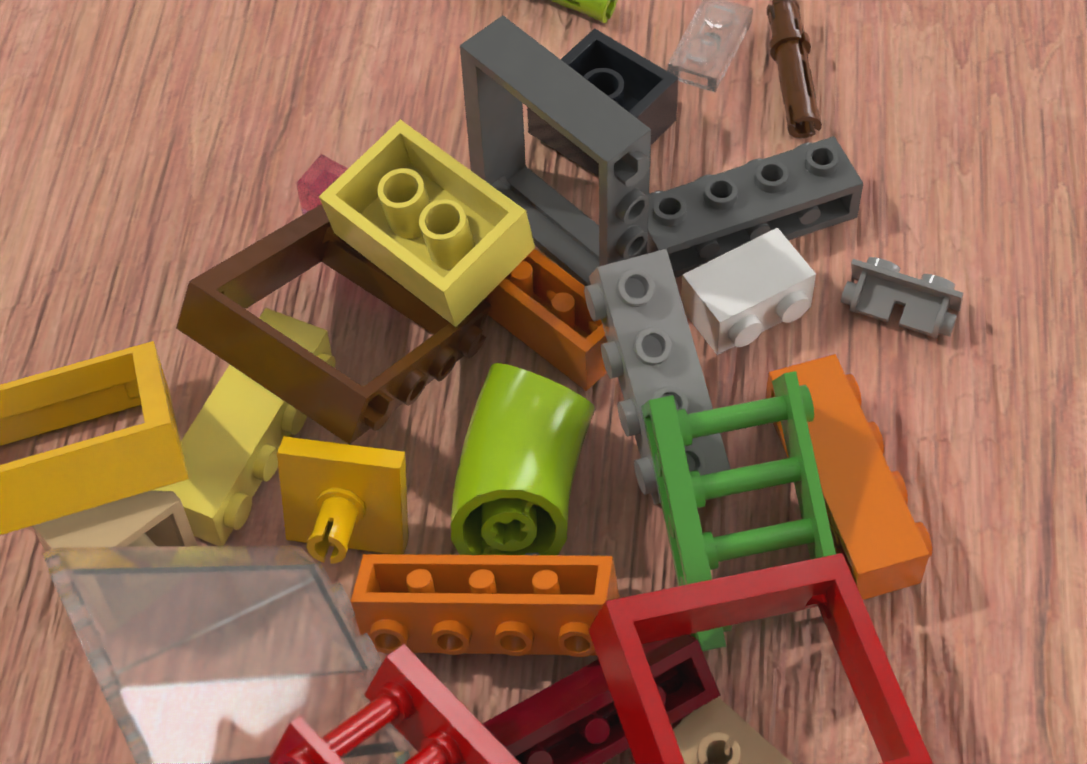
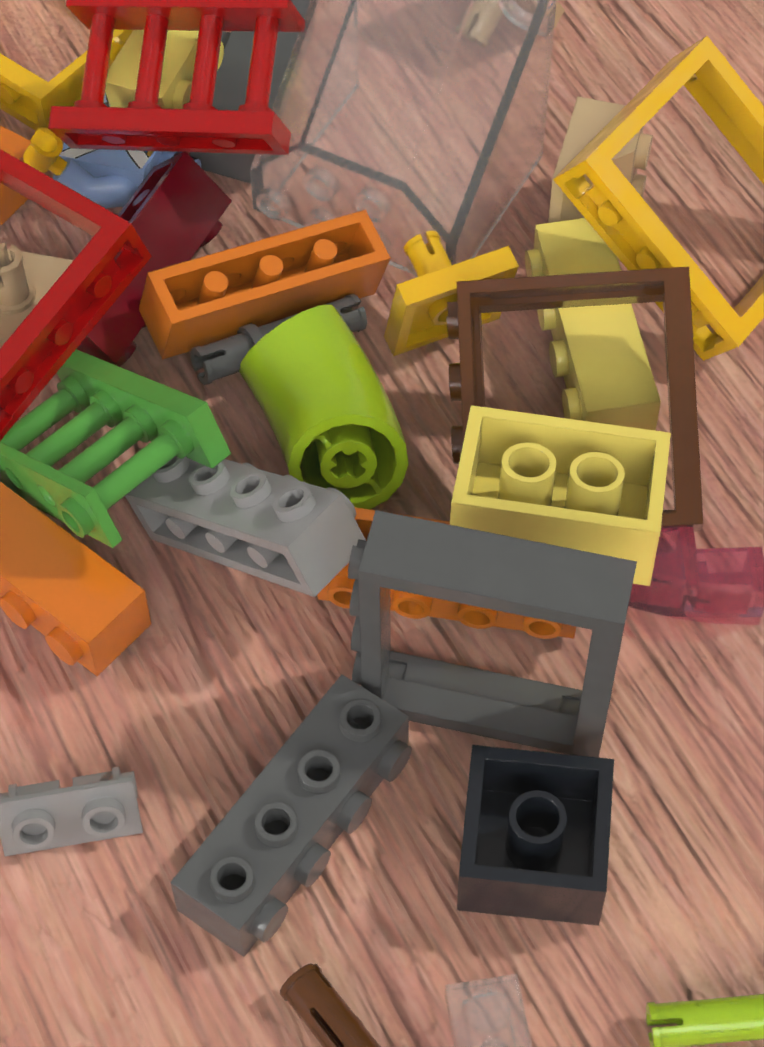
camera: 145 degrees right, 0 degrees up
white brick [681,227,816,355] -> none

